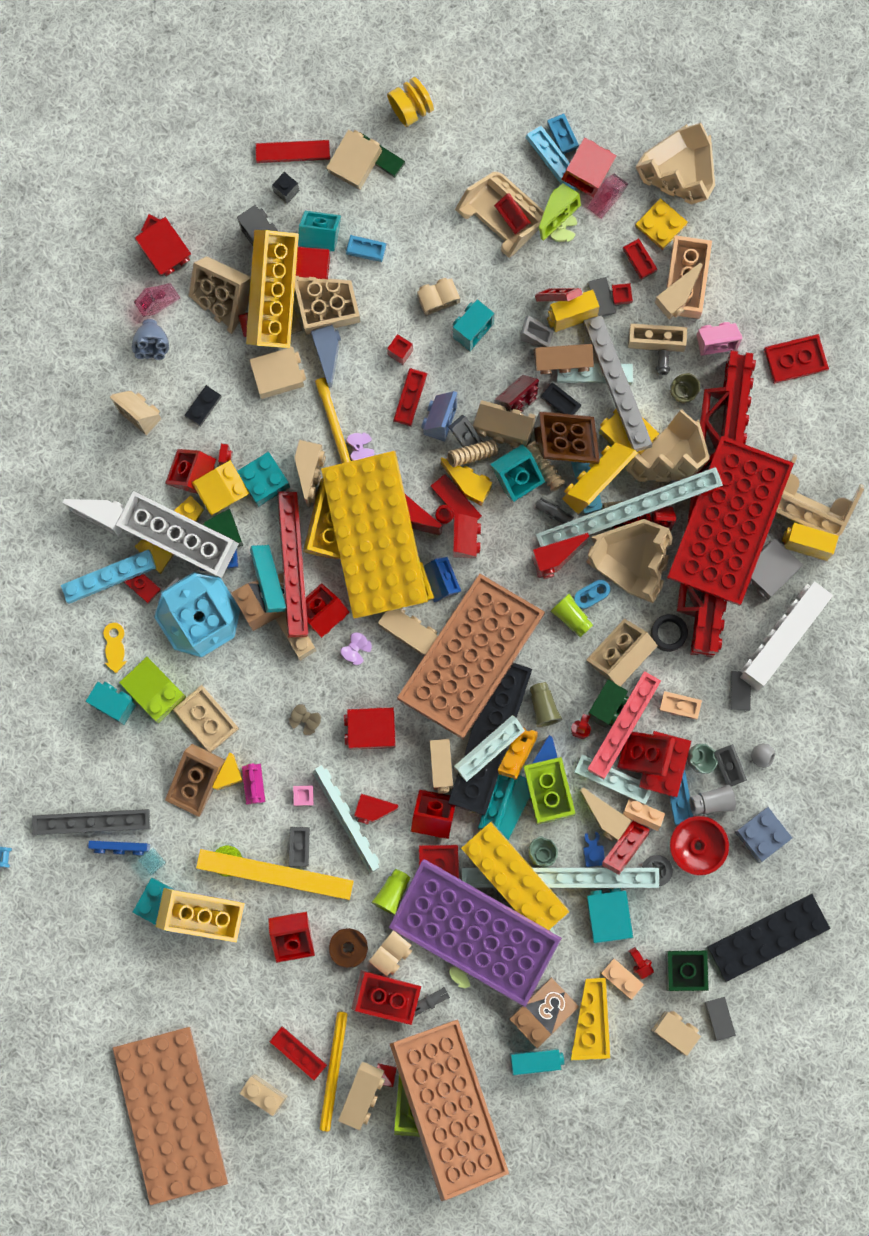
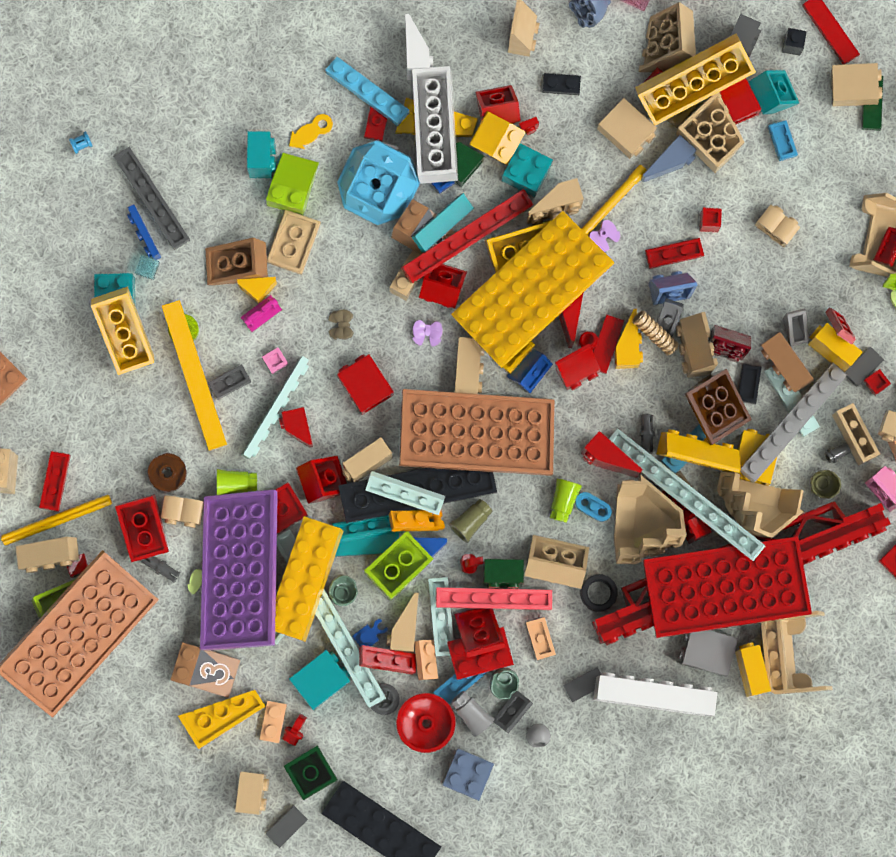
camera: 50 degrees right, 0 degrees up
red slope [268,911,315,963] -> none
teal brick [452,299,495,351] -> none
teal brick [490,444,545,502] -> none
teal brick [510,1048,565,1075] -> none
tan piece [526,441,565,491] -> none

